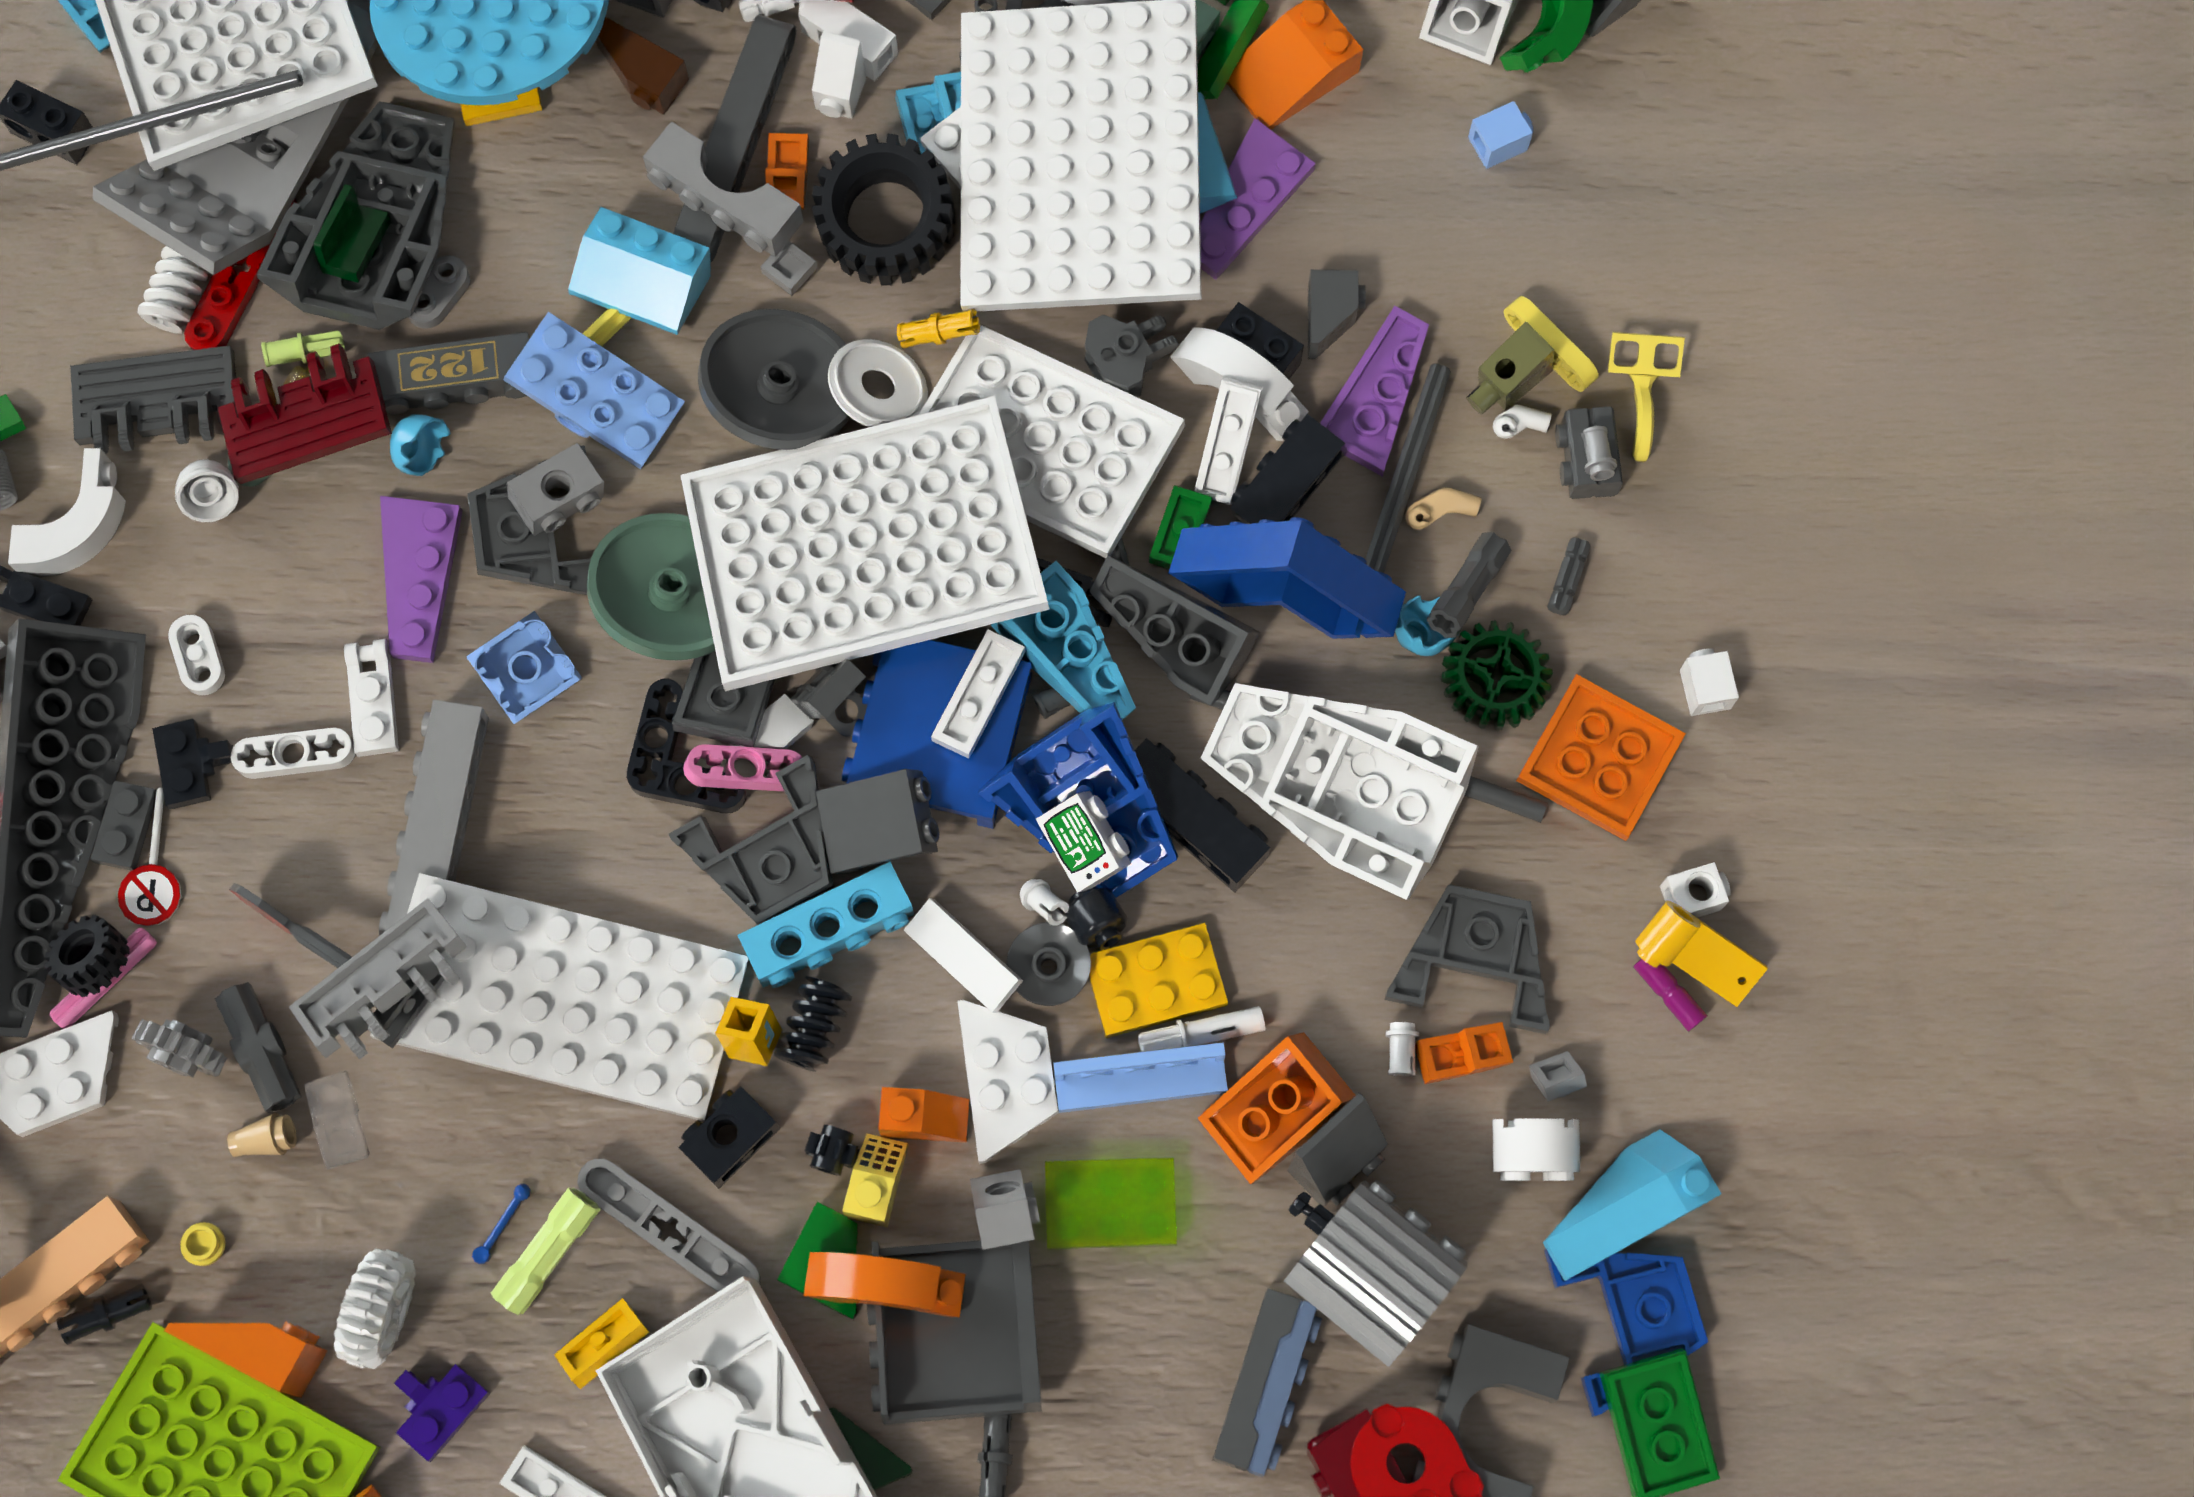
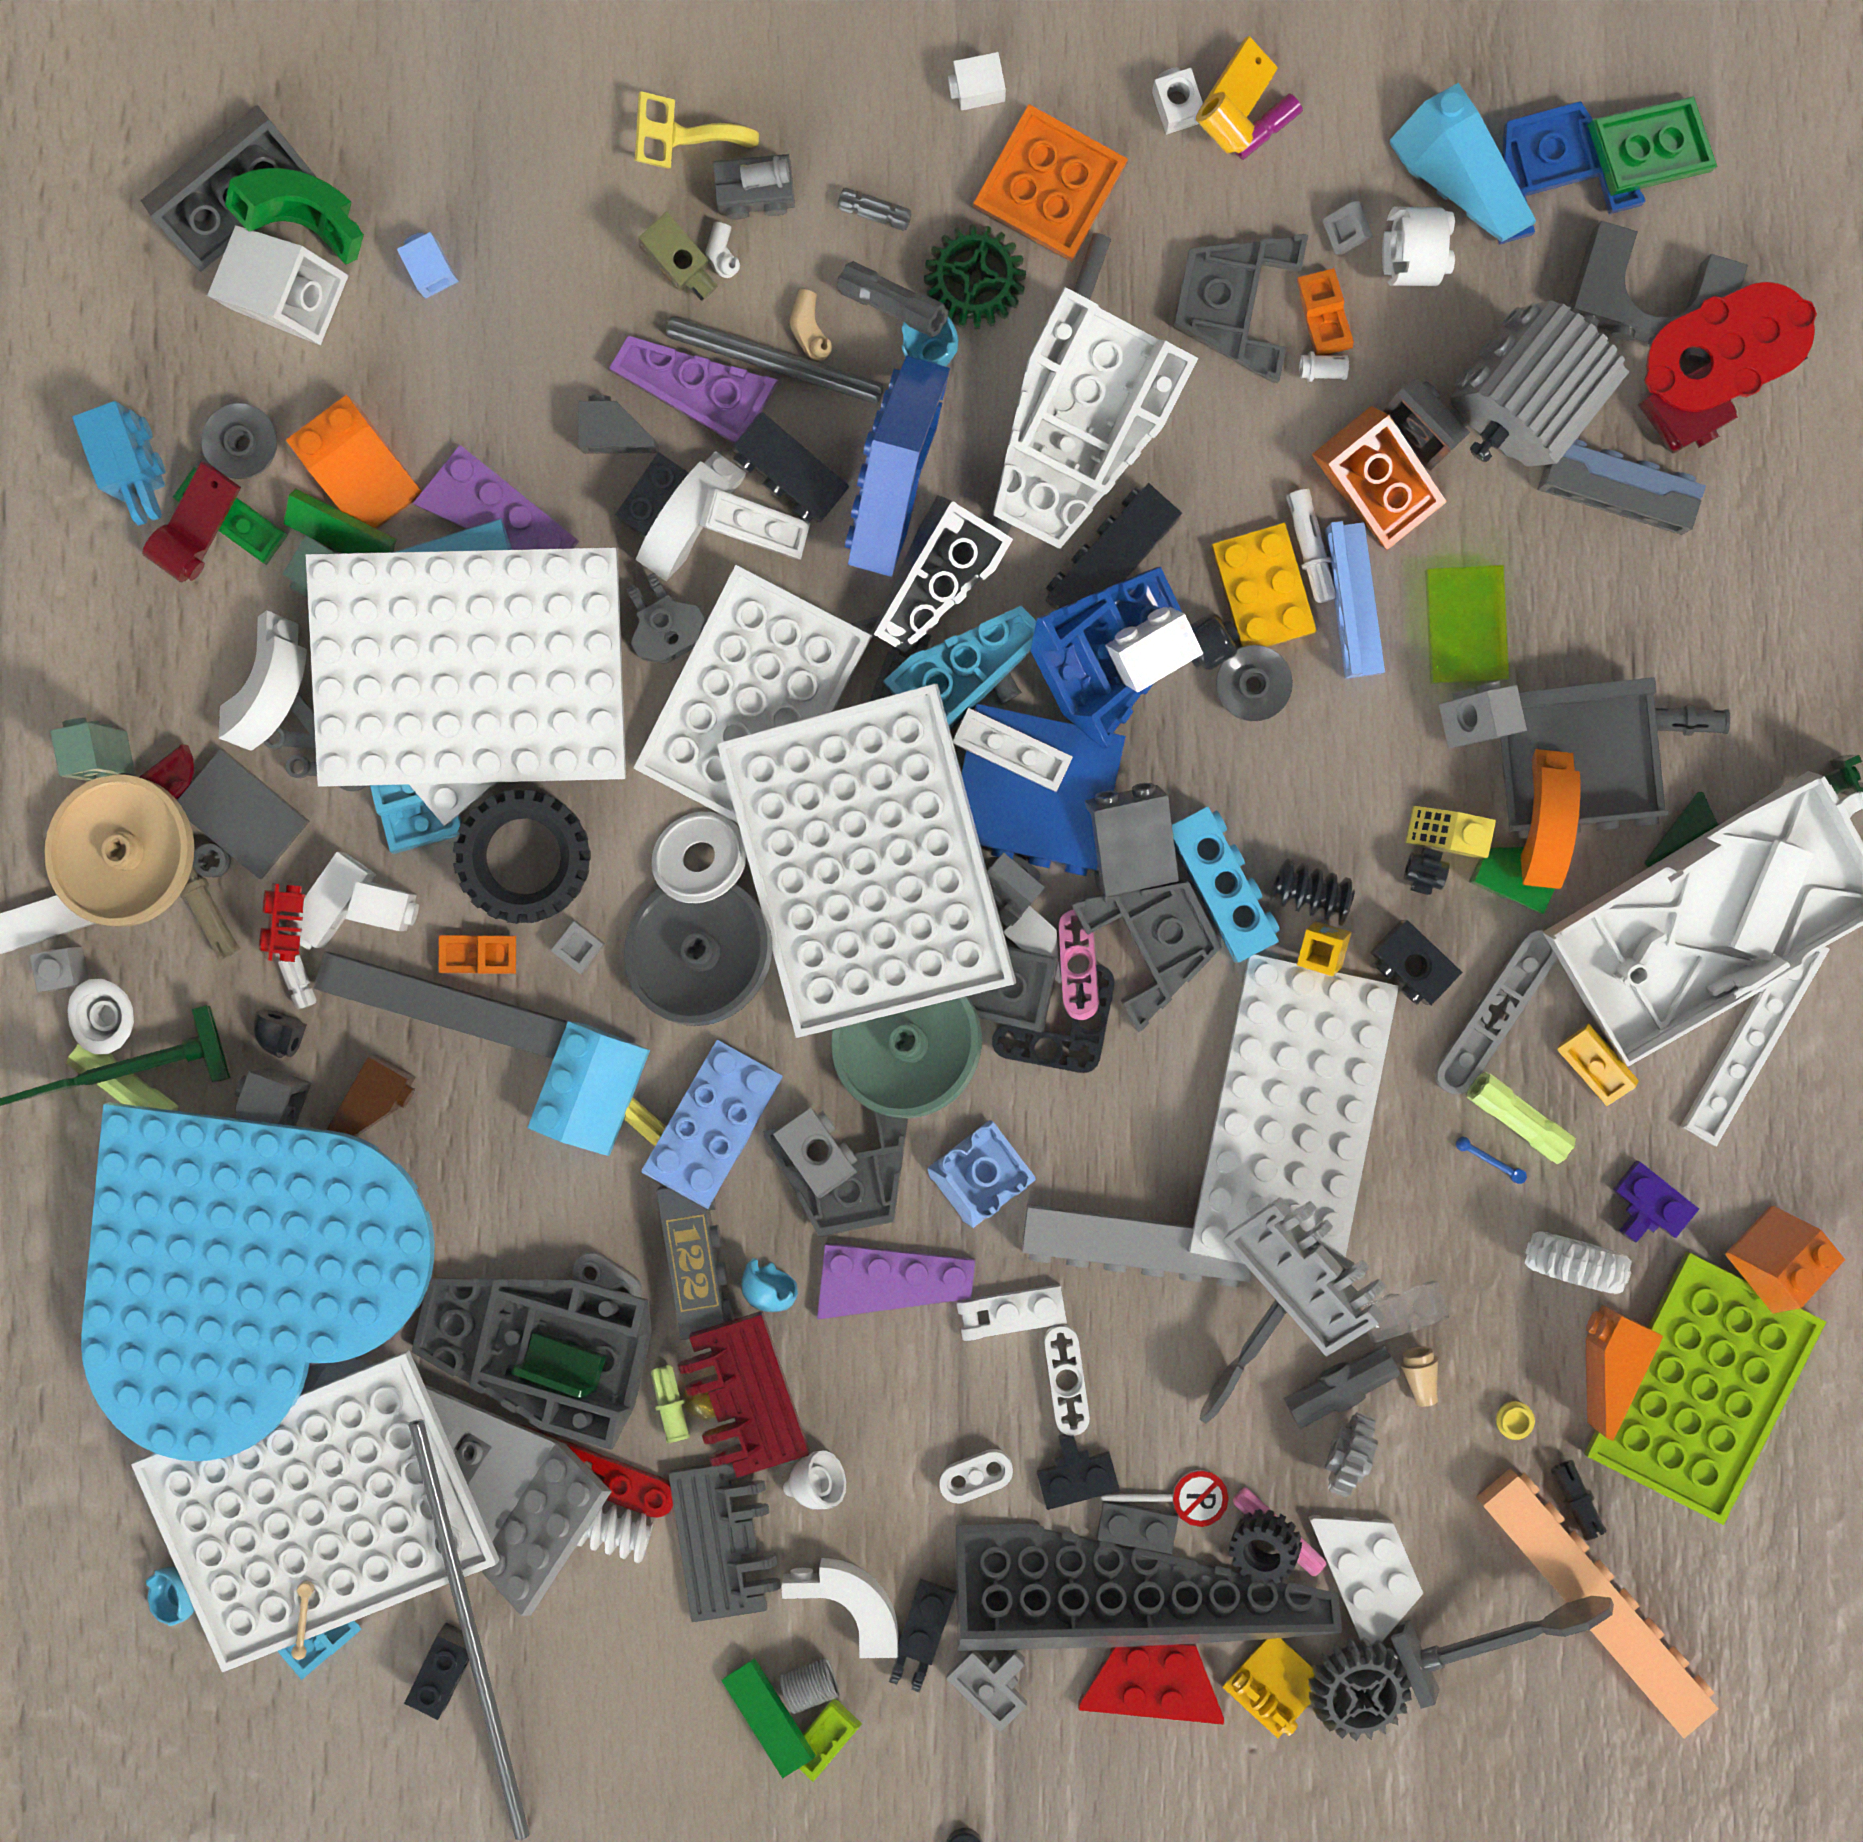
camera: 95 degrees left, 15 degrees up
light grey arch [643,121,804,257] -> none
orange slope [878,1087,970,1143] -> none
yellow pin [897,309,980,348] -> none
white tile [904,898,1023,1013] -> none
white wing [957,1000,1058,1164] -> none
white pin [1020,879,1069,926] -> none
green plate [1149,485,1212,569] -> none
light yellow beam [1504,296,1599,392] -> none

